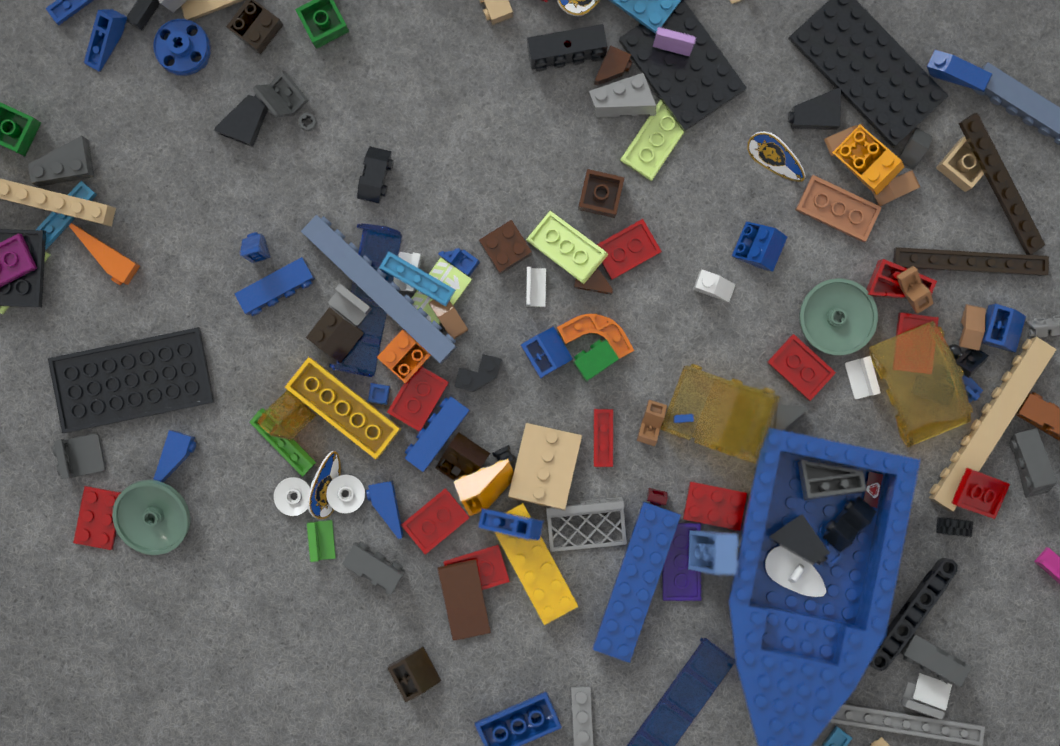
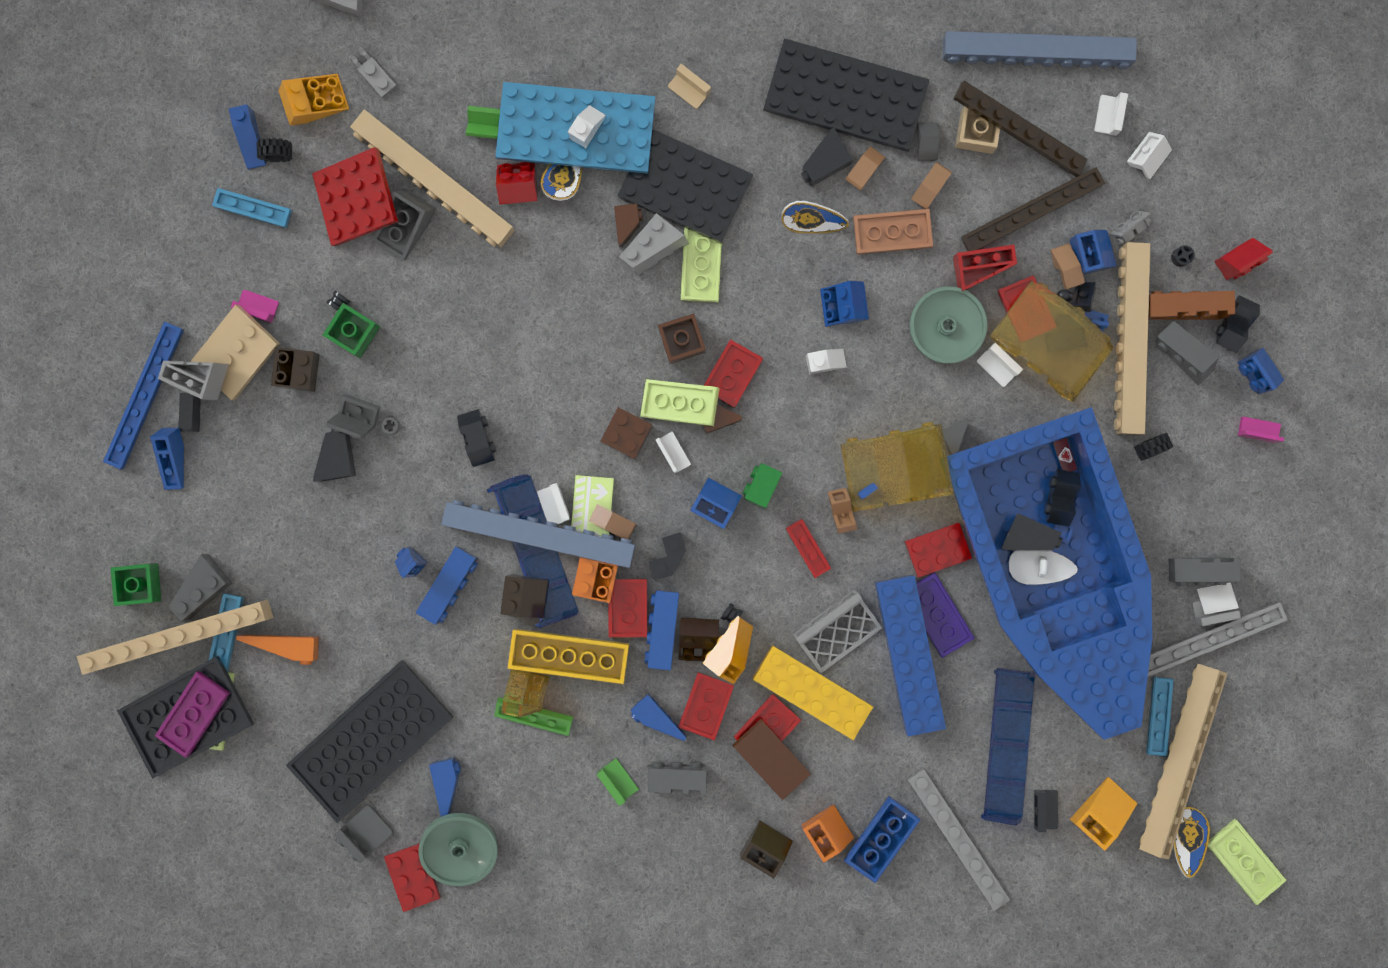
camera: 30 degrees left, 0 degrees up
blue piece [153,19,211,76] -> none
white dish [274,477,310,516] -> none
shield [307,451,341,519] -> none
white dish [326,475,365,513] -> none
light grey panel [328,283,372,326] -> none
blue tile [368,383,390,405] -> none
dark azure tile [379,251,456,307] -> none
blue slope [439,248,480,277] -> none
blue slope [478,508,543,540] -> none
tan plate [508,423,582,511] -> none
black brick [527,24,608,72] -> none
orange plate [557,314,635,359] -> none
dark red plate [647,488,668,506] -> none
lavender tile [653,27,696,57] -> none
medium blue brick [688,530,739,575] -> none
red plate [767,334,836,401] -> none
dark grey wedge [798,460,866,500] -> none
light orange slope [832,125,904,195] -> none
black beam [869,558,958,671] -> none
medium nougat slope [897,266,934,314] -> none
blue slope [927,50,992,92] -> none
red plate [952,468,1010,519] -> none
none -> orange slope [801,804,854,863]

